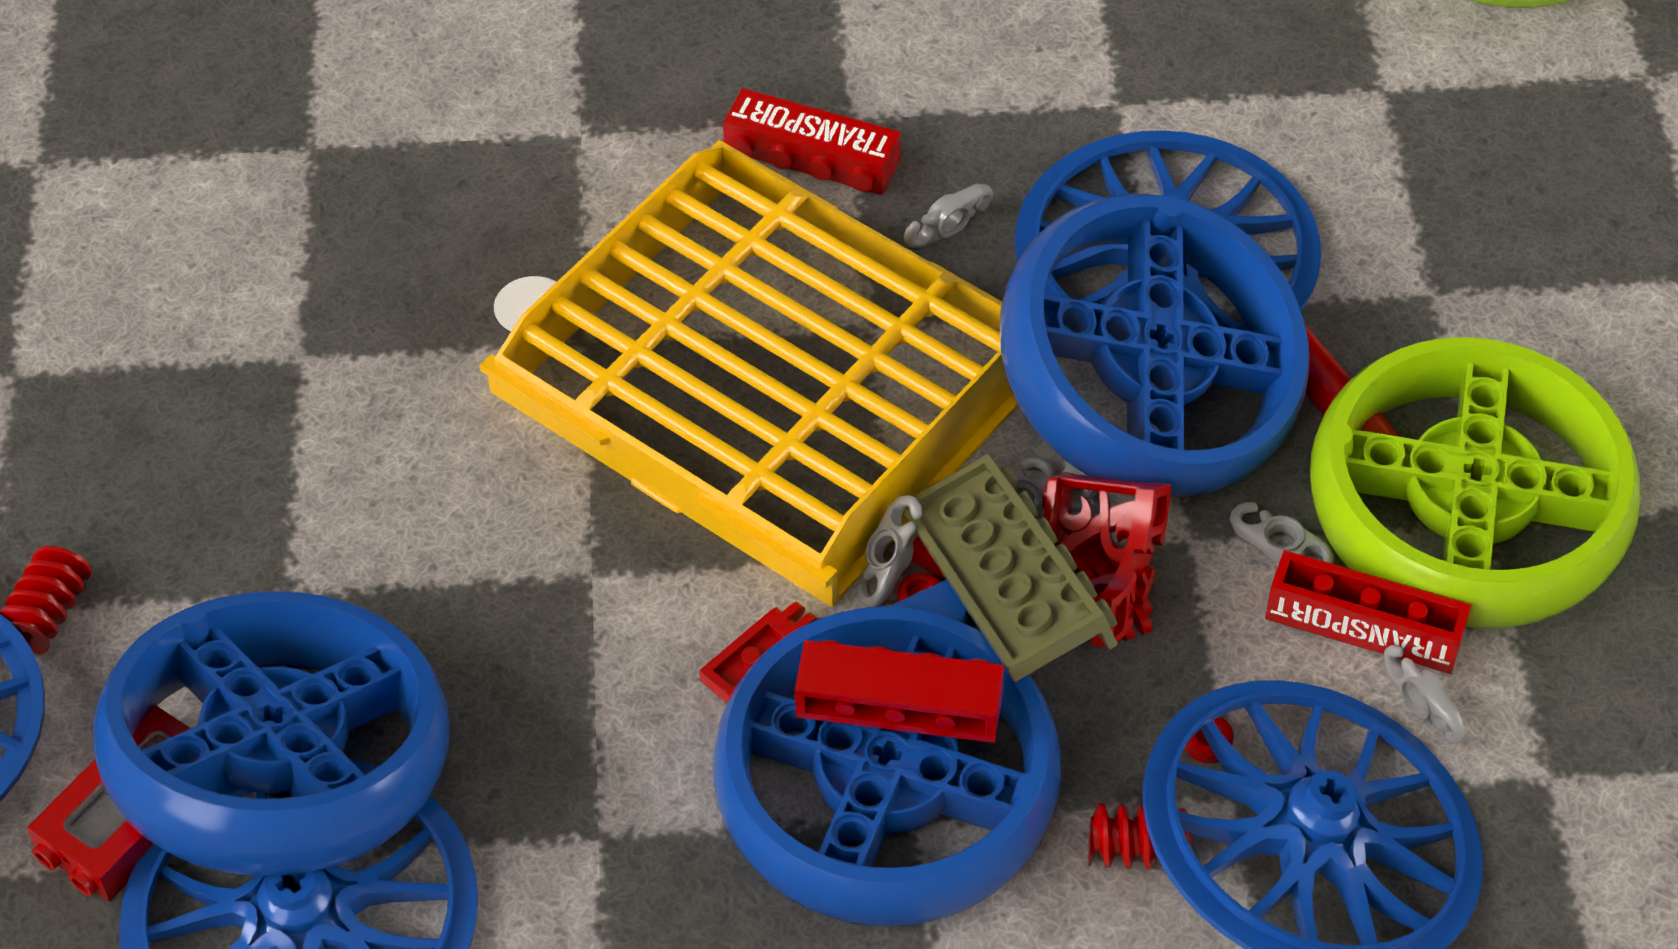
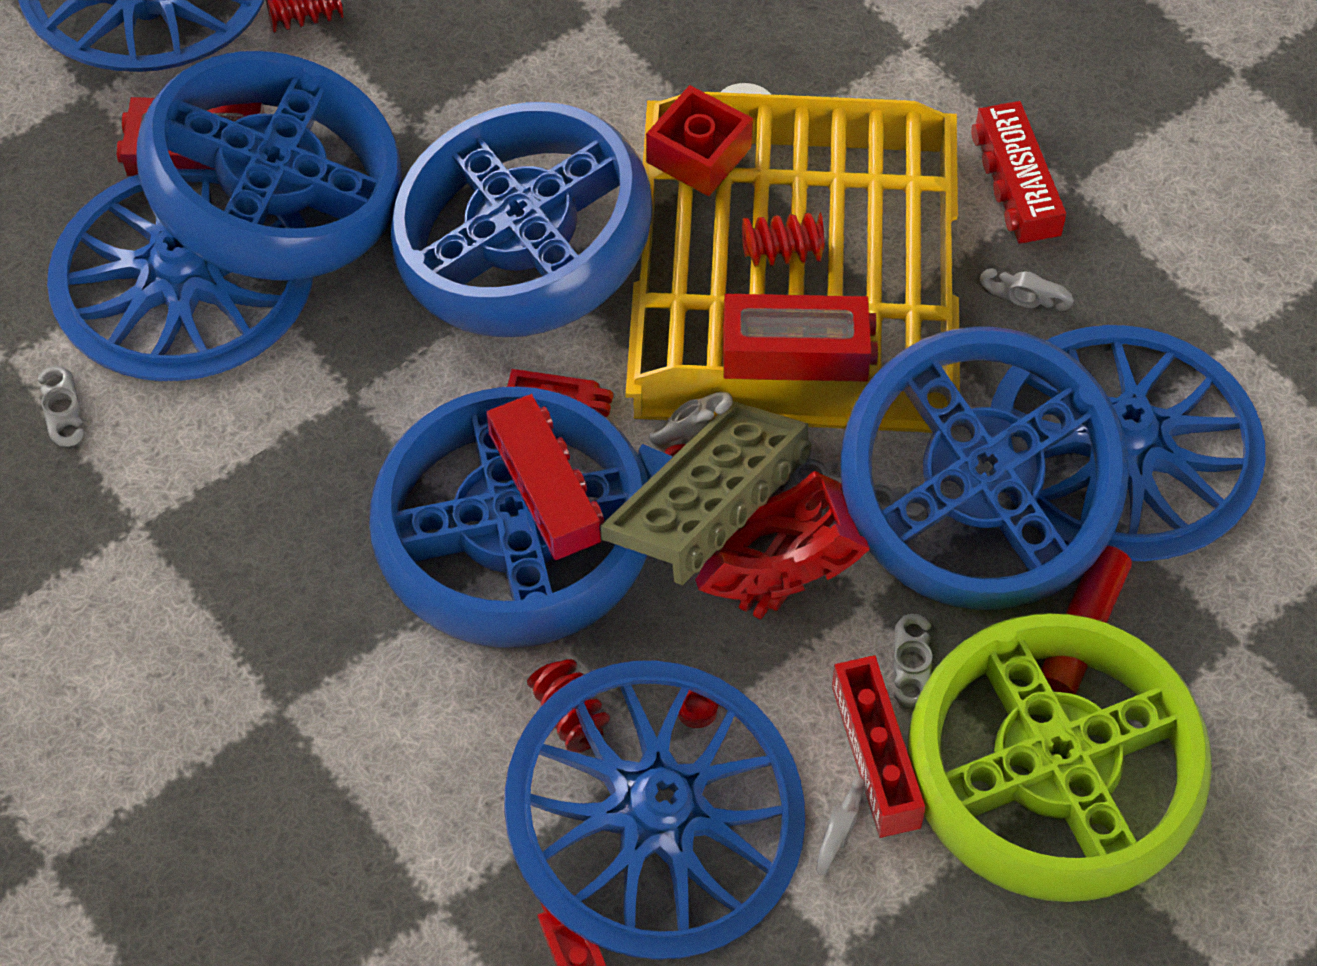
camera: 55 degrees right, 5 degrees up
none -> blue wheel [391,102,652,337]
none -> red brick [646,85,753,196]
none -> red piece [723,294,878,382]
none -> red piece [742,212,825,267]

